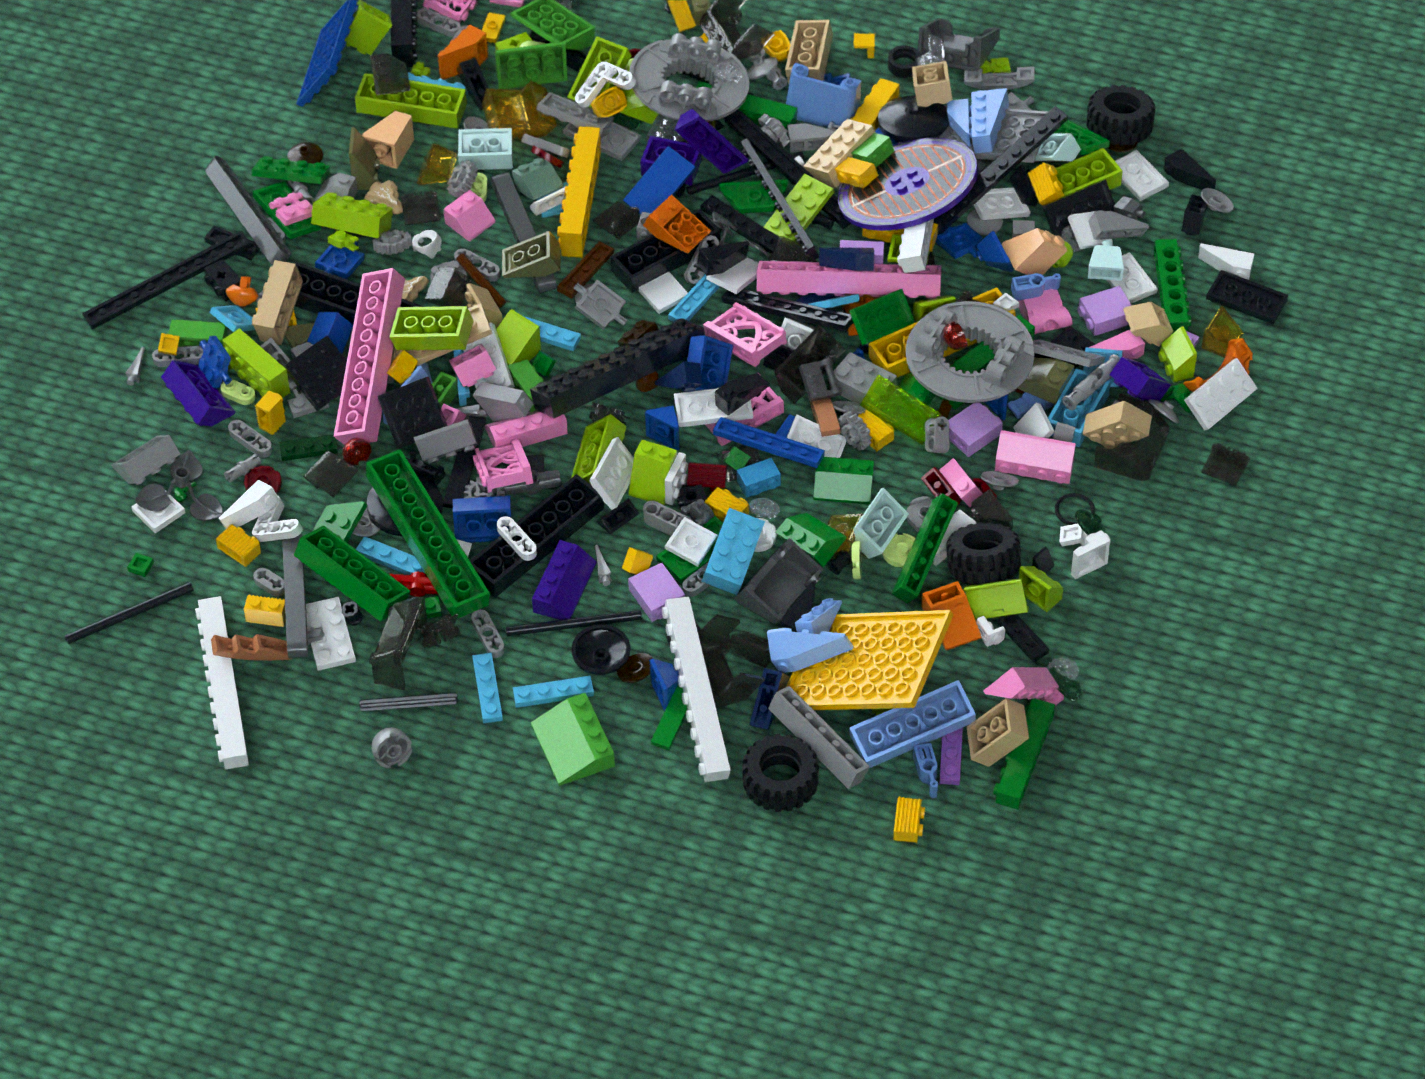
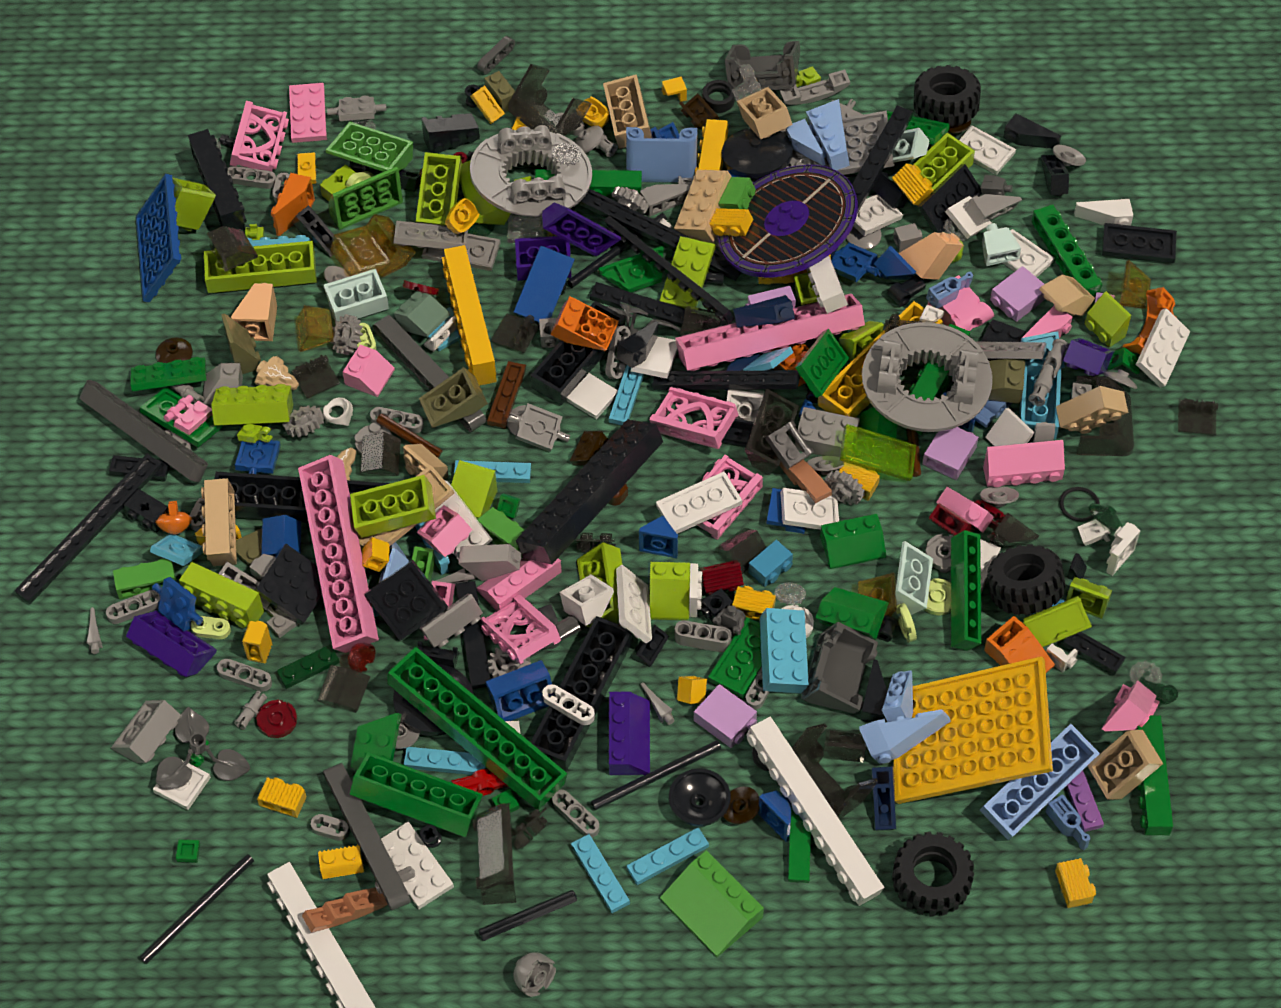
camera: 20 degrees left, 5 degrees up
yellow plate [158,333,180,355] -> none
white slope [219,480,280,529] -> none
white beam [252,496,303,542] -> none
light grey beam [521,134,570,158] -> none
white beam [575,62,636,108] -> none
dark blue slope [655,361,702,392] -> none
white tile [665,517,718,567] -> none
blue slope [682,335,733,392] -> none
blue plate [713,417,825,468] -> none
black slope [715,373,770,416] -> none
green plate [724,446,750,470] -> none
light grey brick [768,686,870,789] -> none
light grey piece [925,416,950,453] -> none
clear red hair [943,321,968,350] -> none
none -> black wedge [421,113,480,153]
none -> white slope [560,575,614,626]
none -> dark brown bracket [679,93,719,129]
none -> black piece [887,275,926,307]

